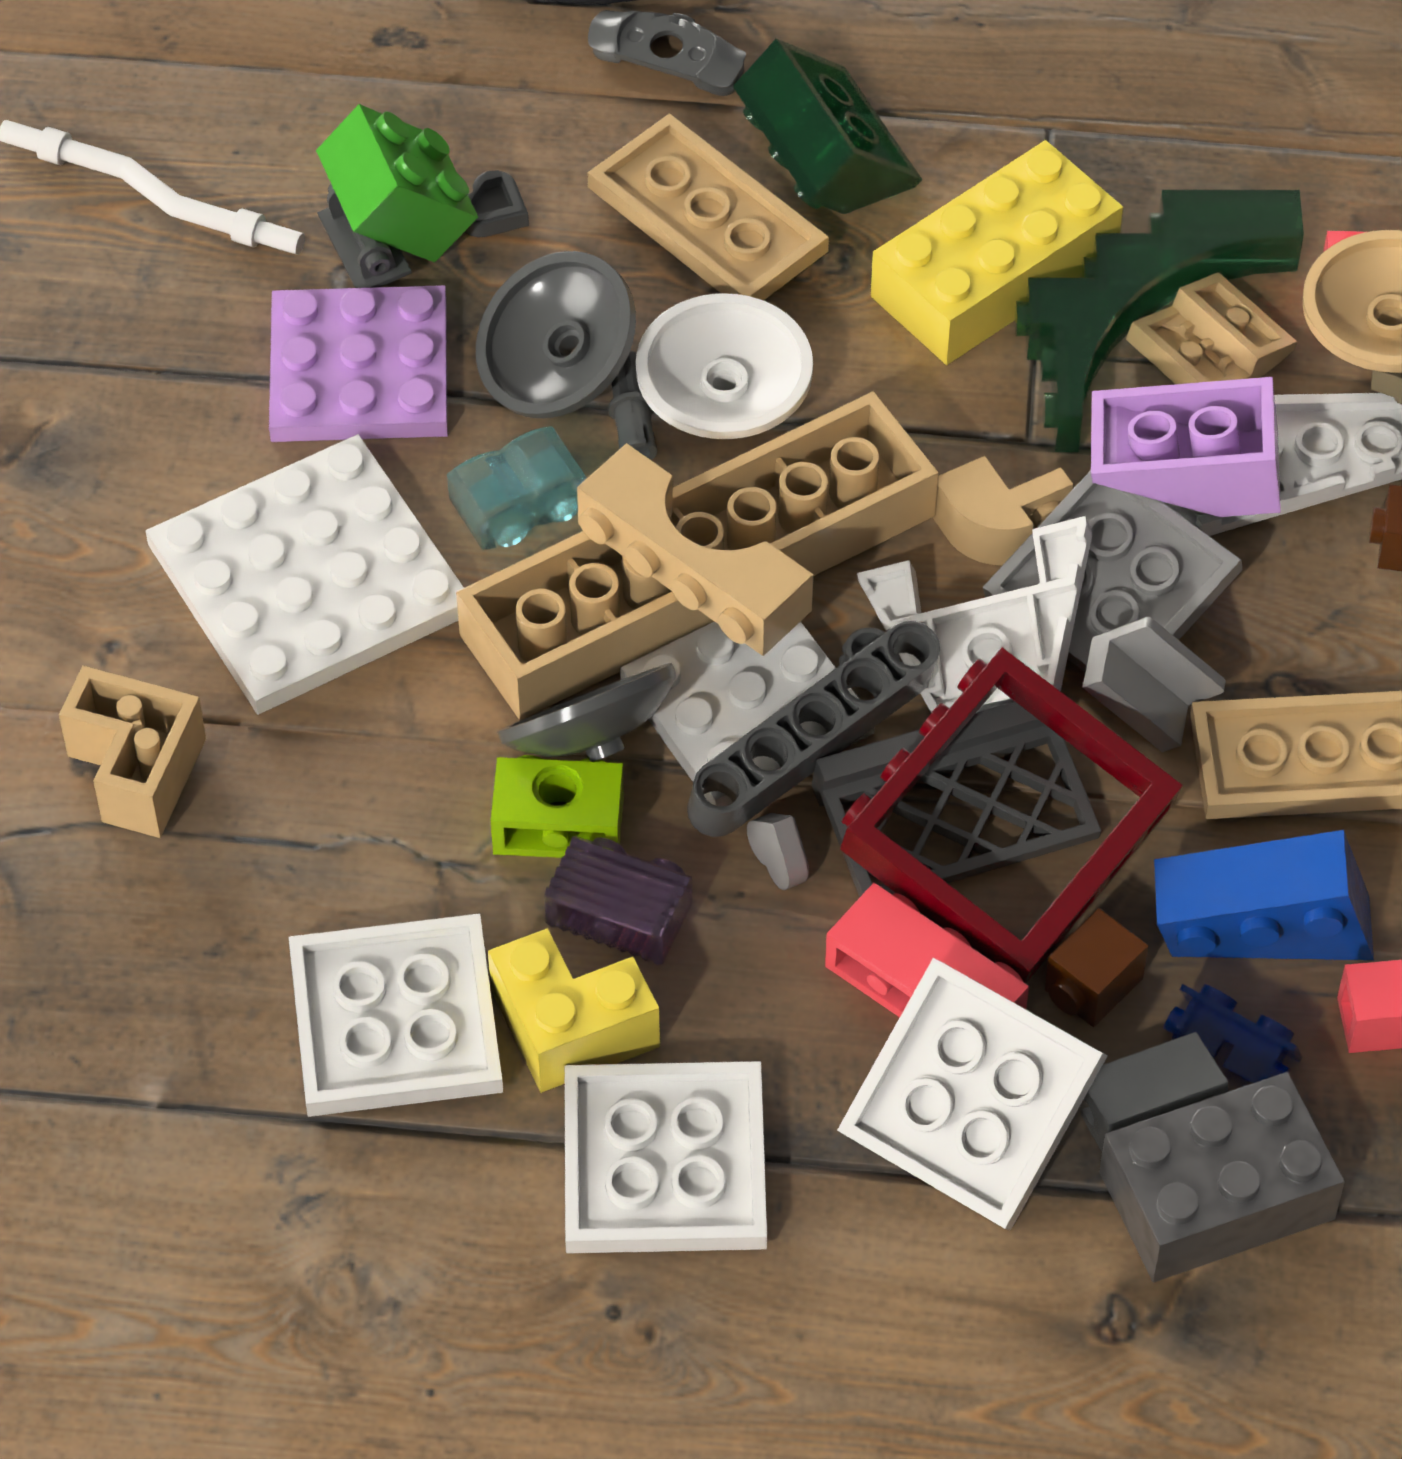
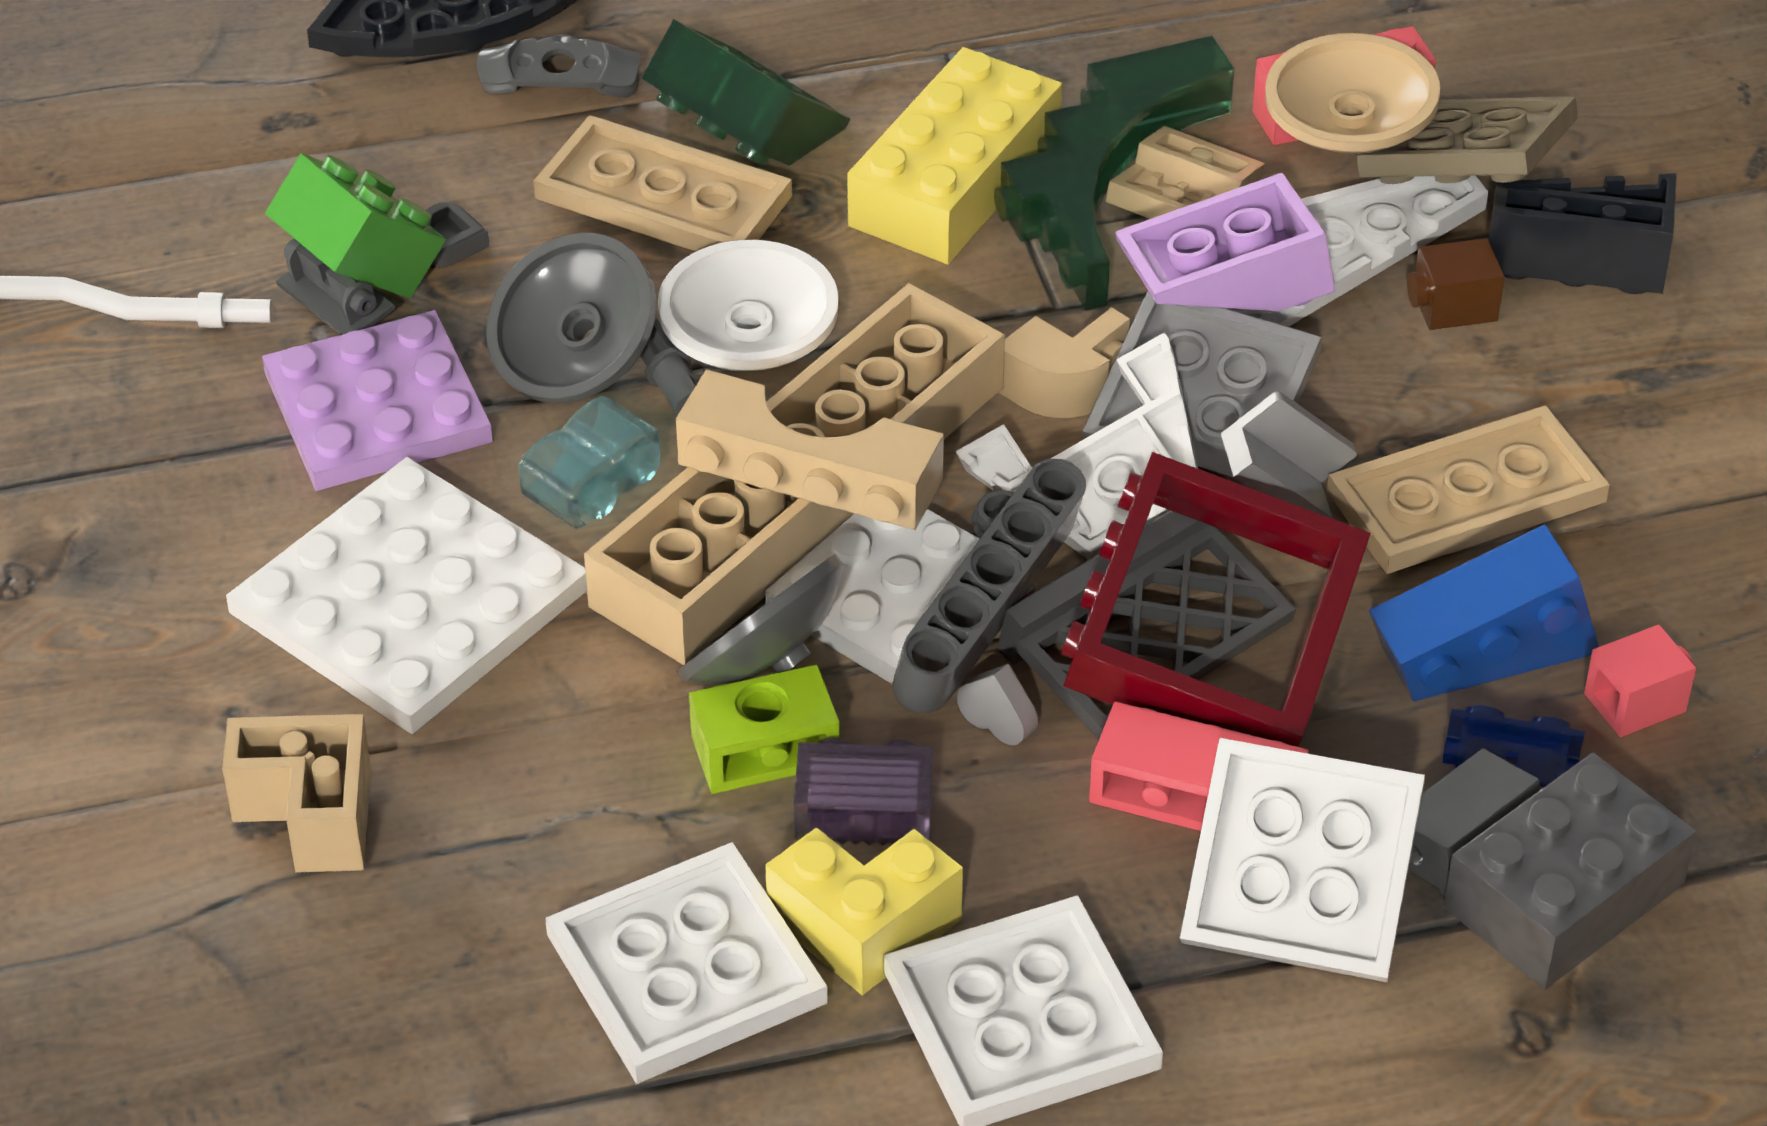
camera: 20 degrees left, 10 degrees down
reddish brown brick [1045,908,1149,1027] -> none

